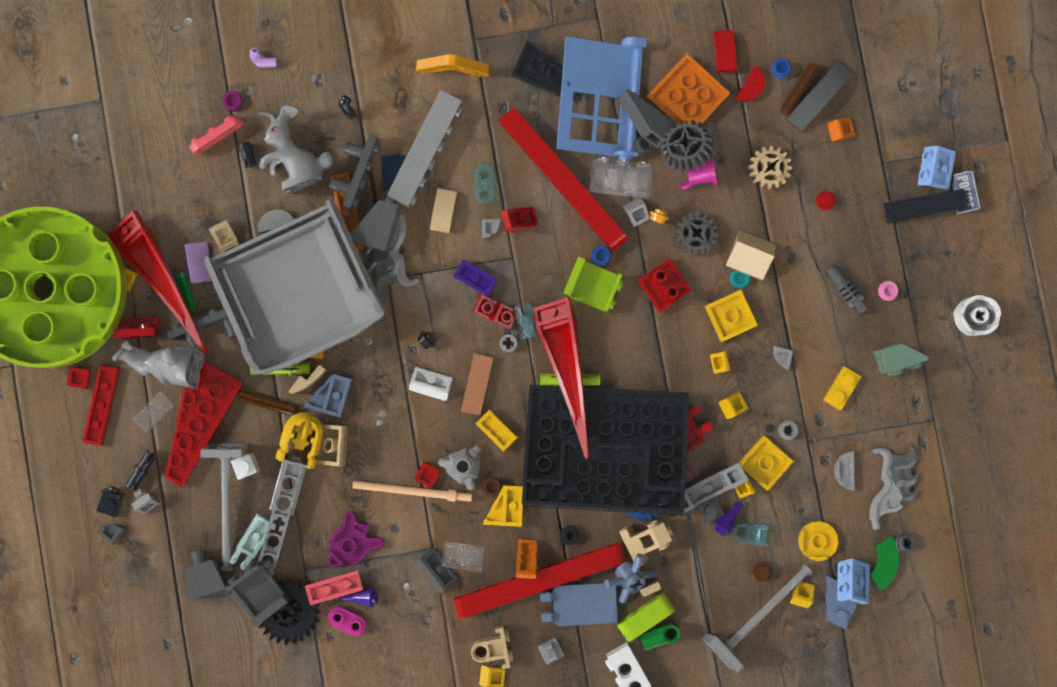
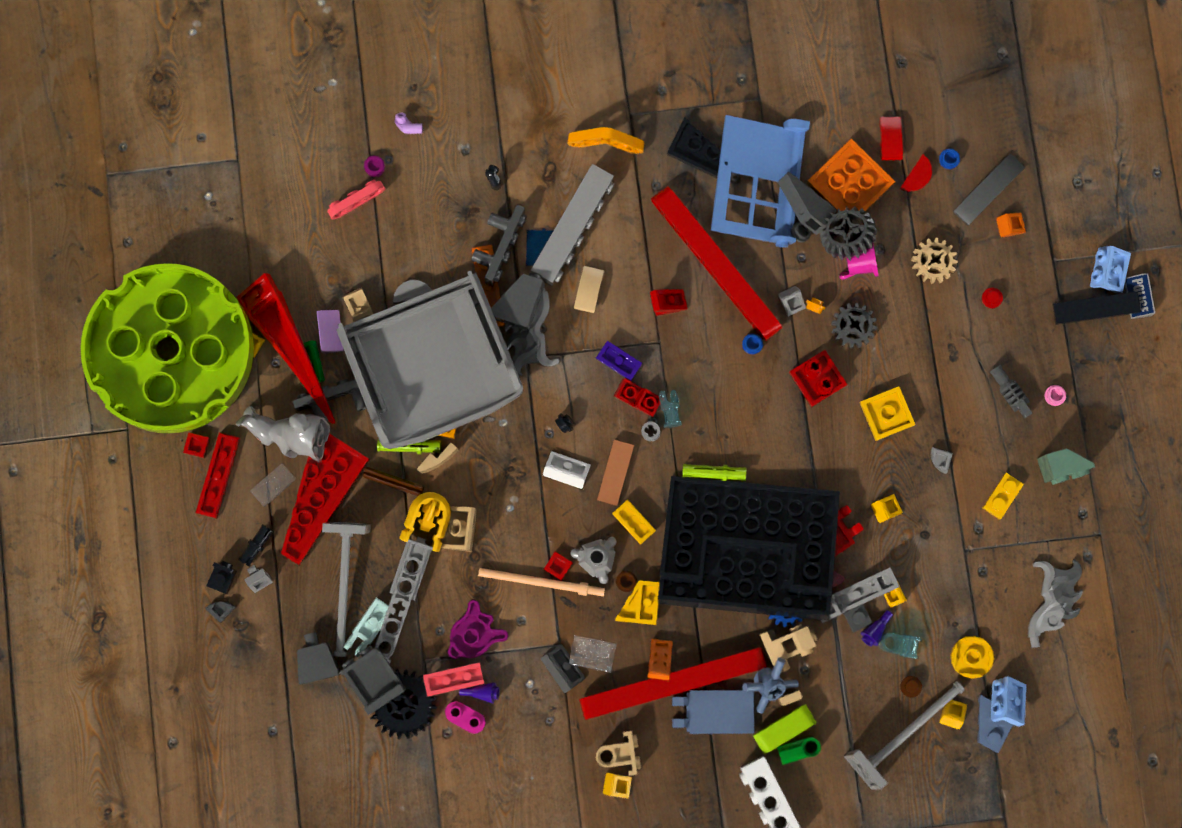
camera: 10 degrees right, 5 degrees down
red bracket [113,317,160,339] -> none
white brick [231,453,261,480] -> none
black pin [238,142,258,168] -> none
light grey animal [258,105,333,194] -> none
sand blue wing [304,374,353,418] -> none
clear light blue plate [474,164,494,205] -> none
light grey tile [482,219,502,239] -> none
red plate [533,297,590,459] -> none
light grey tile [538,637,564,665] -> none
black plate [559,525,579,546] -> none
lime panel [563,256,624,313] -> none
clear slope [590,157,652,198] -> none
yellow slope [710,351,730,374] -> none
tan slope [725,230,776,280] -> none
teal tile [729,270,750,289] -> none
yellow tile [739,435,794,491] -> none
light grey plate [778,420,798,440] -> none
reddish brown axle [780,63,819,116] -> none
light grey tile [833,451,855,491] -> none
green tile [869,536,899,591] -> none
dark grey plate [895,533,915,553] -> none
white brick [953,295,1001,336] -> none

